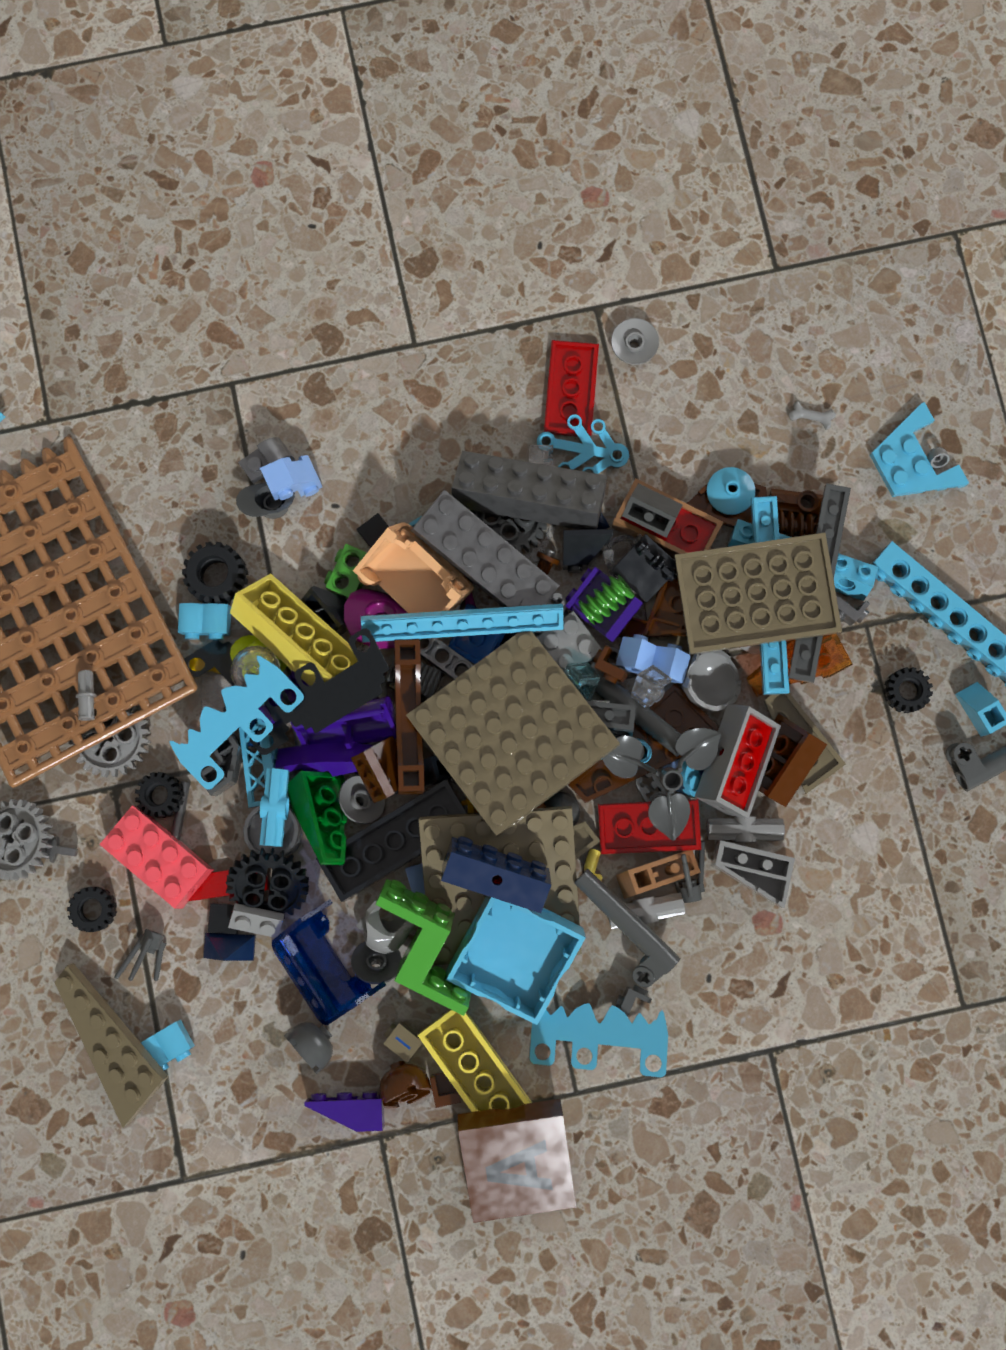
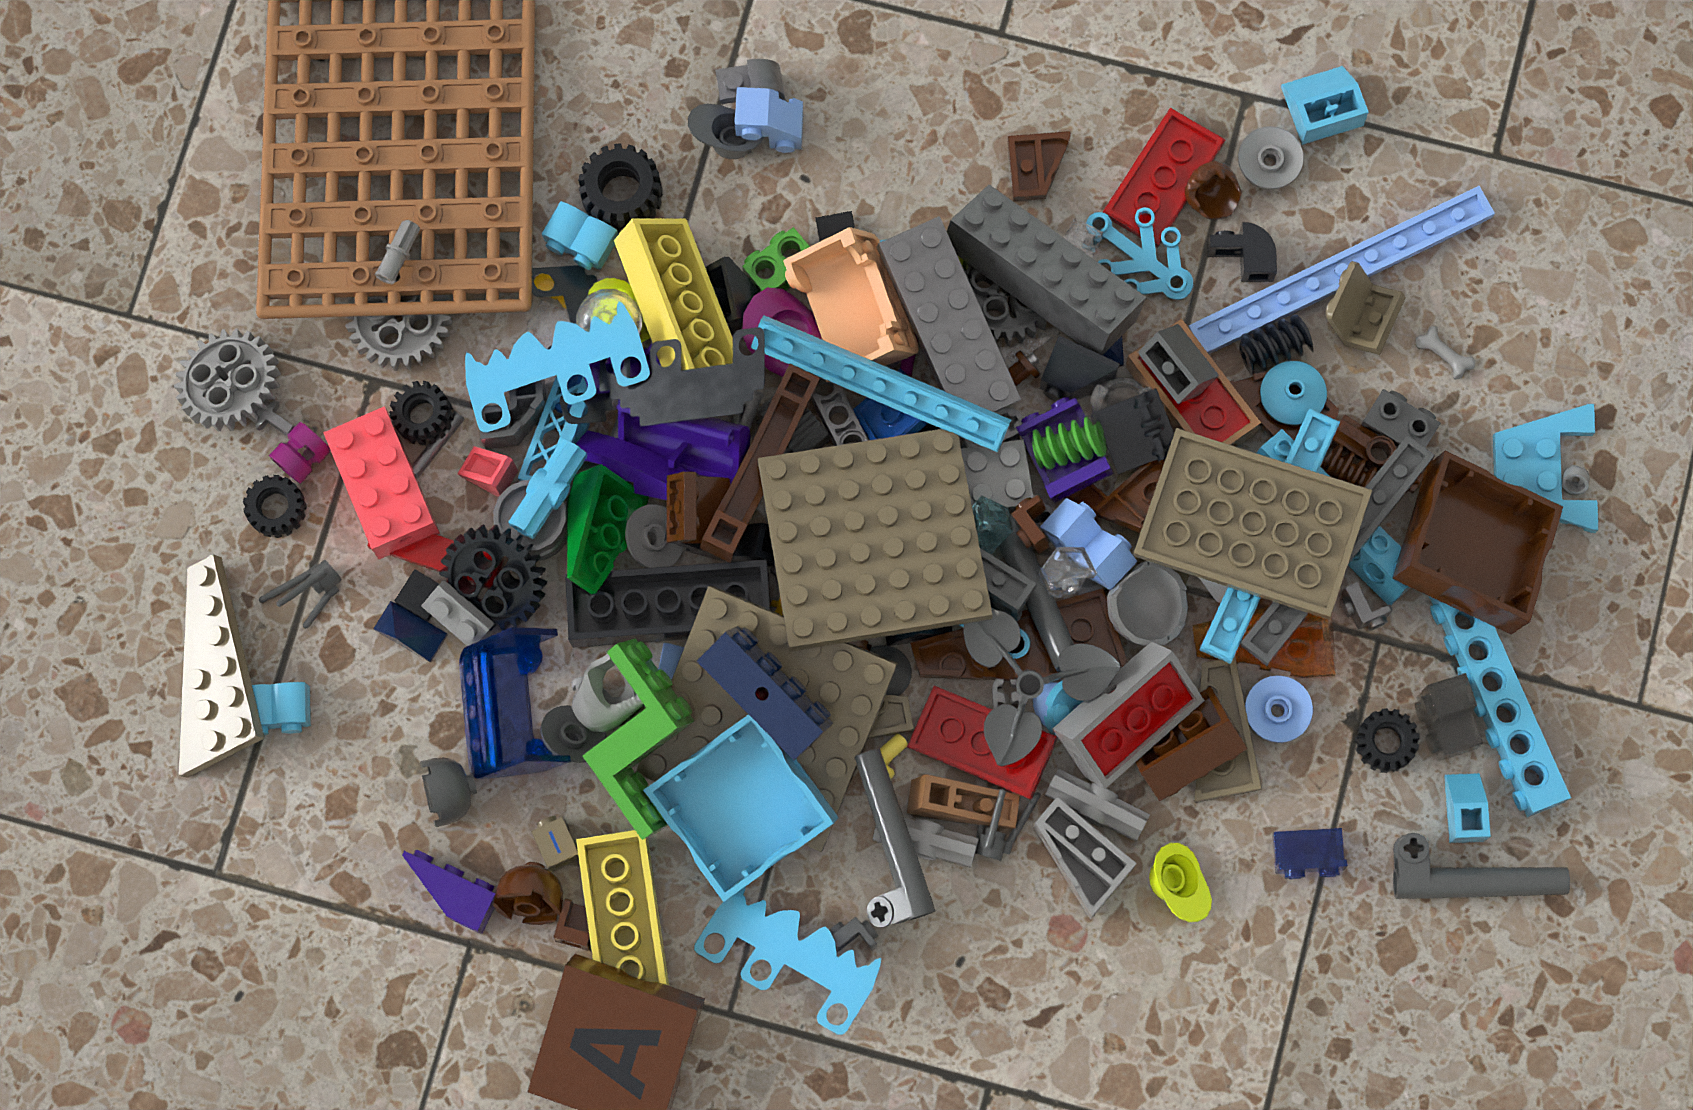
camera: 30 degrees right, 5 degrees down
none -> magenta wheel [268,422,331,484]
none -> coral slope [458,446,518,497]
none -> reddish brown wing [1008,131,1071,202]
none -> neon yellow piece [1149,843,1212,922]
none -> reddish brown hair [1185,161,1242,220]
none -> light blue plate [1188,186,1495,354]
none -> black brick [1207,222,1277,282]
none -> black piece [1239,314,1313,376]
none -> light blue dish [1245,675,1313,743]
none -> clear blue bracket [1272,828,1348,879]
none -> medium azure slope [1281,66,1369,145]
none -> dark tan bracket [1326,261,1406,355]
none -> dark grey brick [1361,389,1441,448]
none -> reddish brown tile [1392,450,1563,634]
none -> clear smoke brick [1414,673,1483,761]

